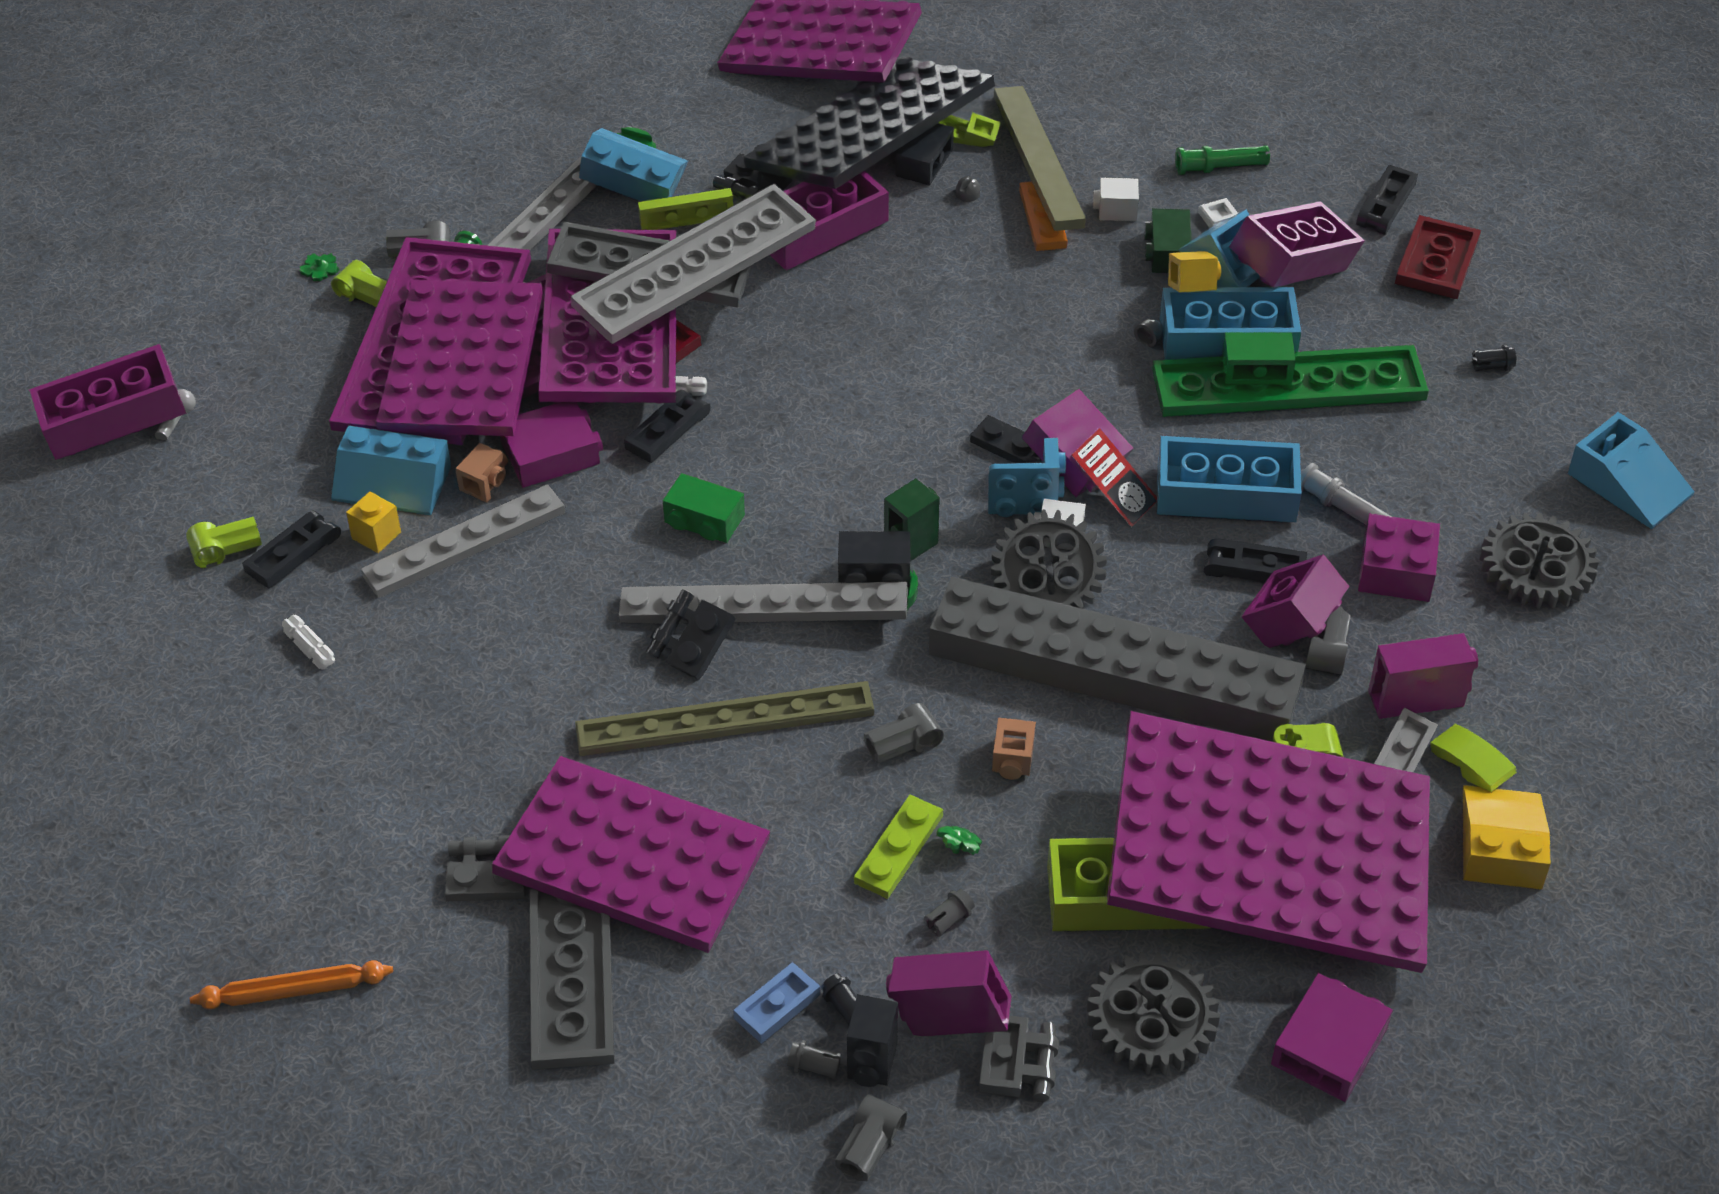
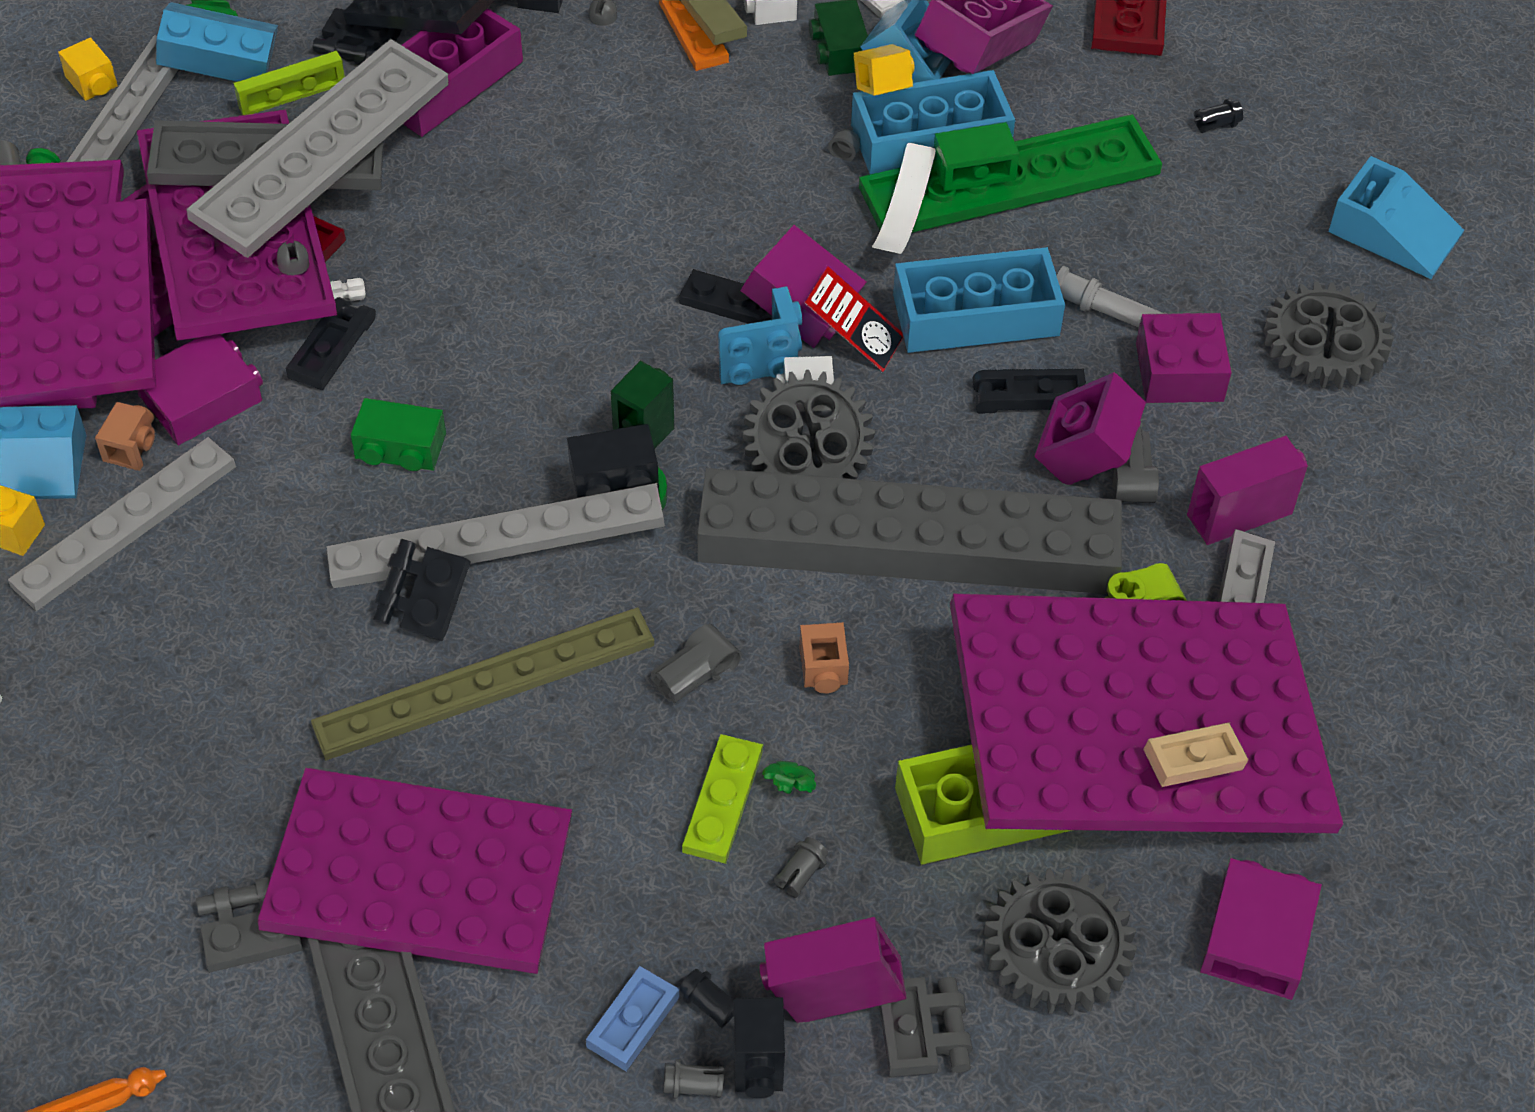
camera: 15 degrees left, 5 degrees up
lime slope [1430,724,1517,792] -> none
yellow slope [1463,785,1551,889] -> none
none -> yellow brick [58,37,118,101]
none -> dark grey hinge [277,241,310,275]
none -> white sticker [872,143,936,254]
none -> tan plate [1143,723,1248,787]

